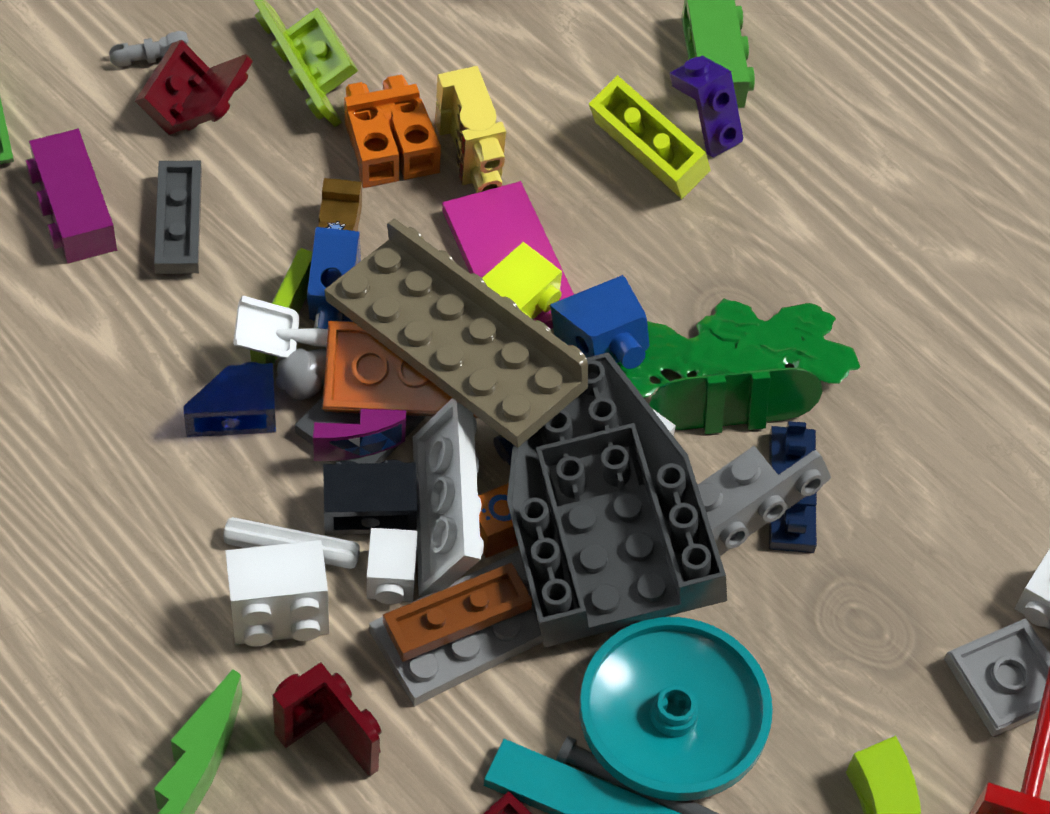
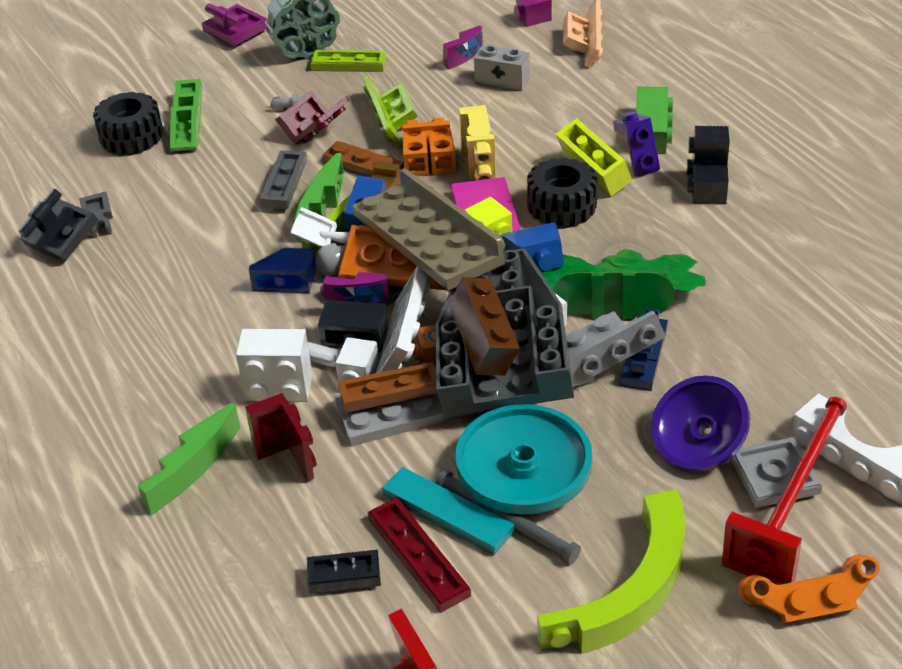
camera: 20 degrees right, 15 degrees down
magenta brick [25,128,117,264] -> none
none -> bright green slope [294,153,344,242]
none -> dark orange plate [323,141,404,177]
none -> reddish brown brick [449,277,520,376]
none -> black tyre [527,158,597,227]
none -> dark purple dish [651,375,750,471]
none -> black brick [686,126,730,204]

